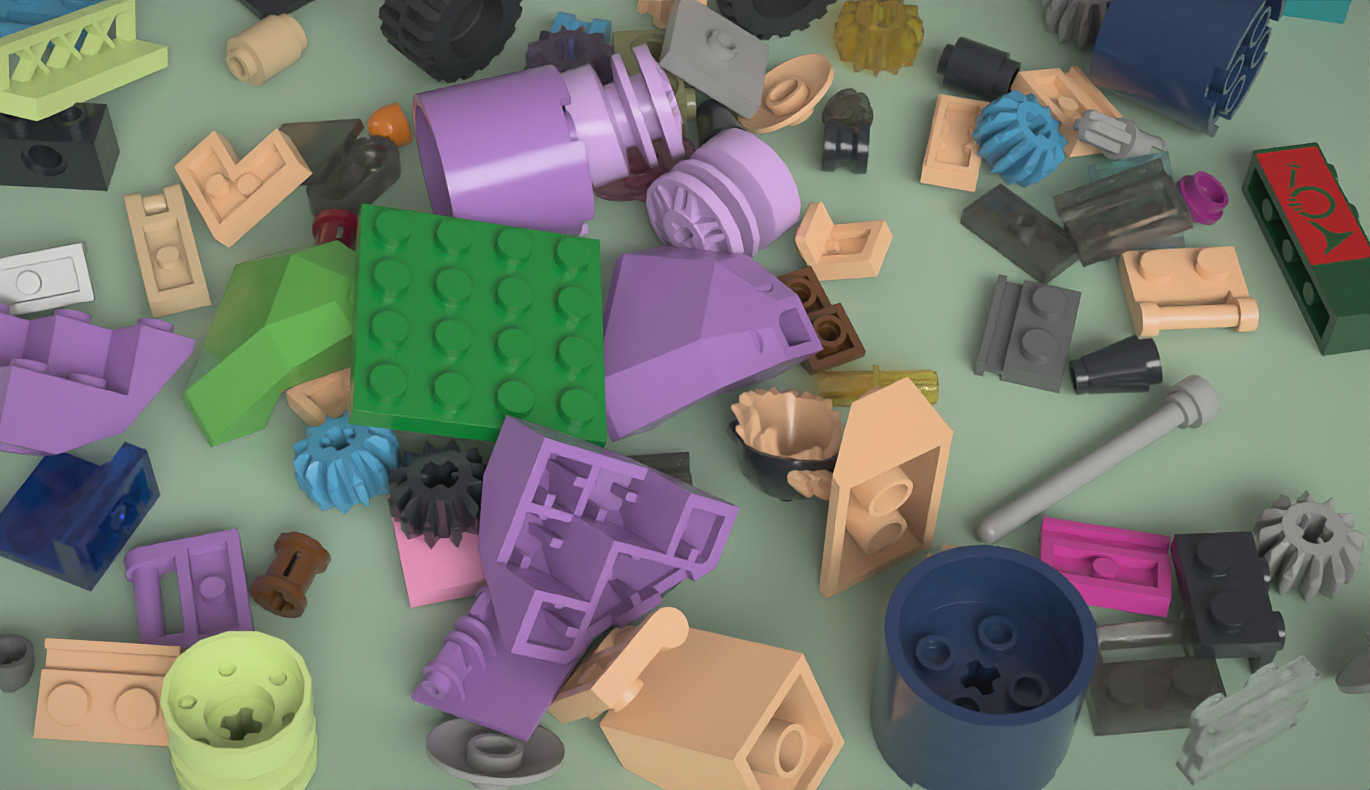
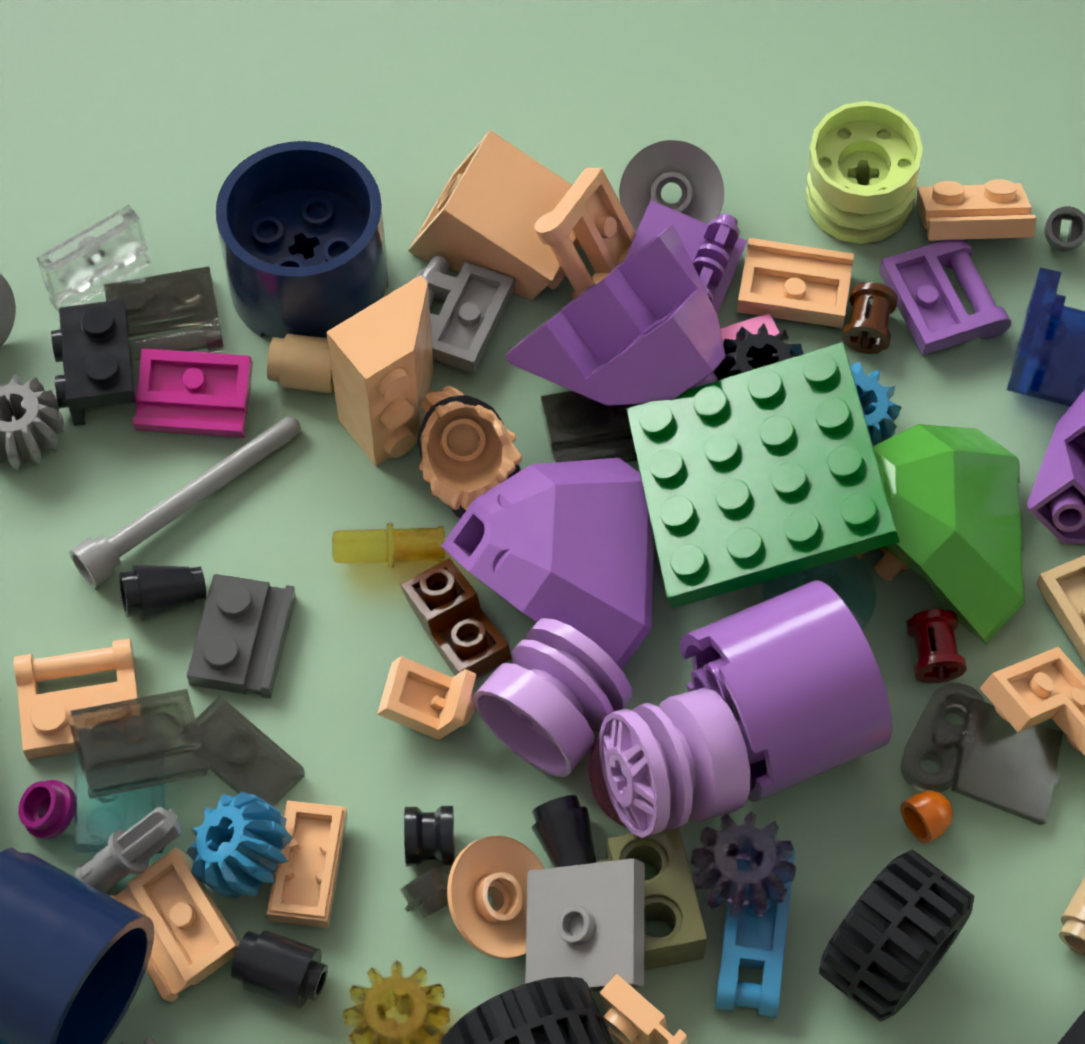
camera: 175 degrees right, 10 degrees up
none -> light grey plate [416,256,515,374]
none -> light nougat plate [737,238,854,328]

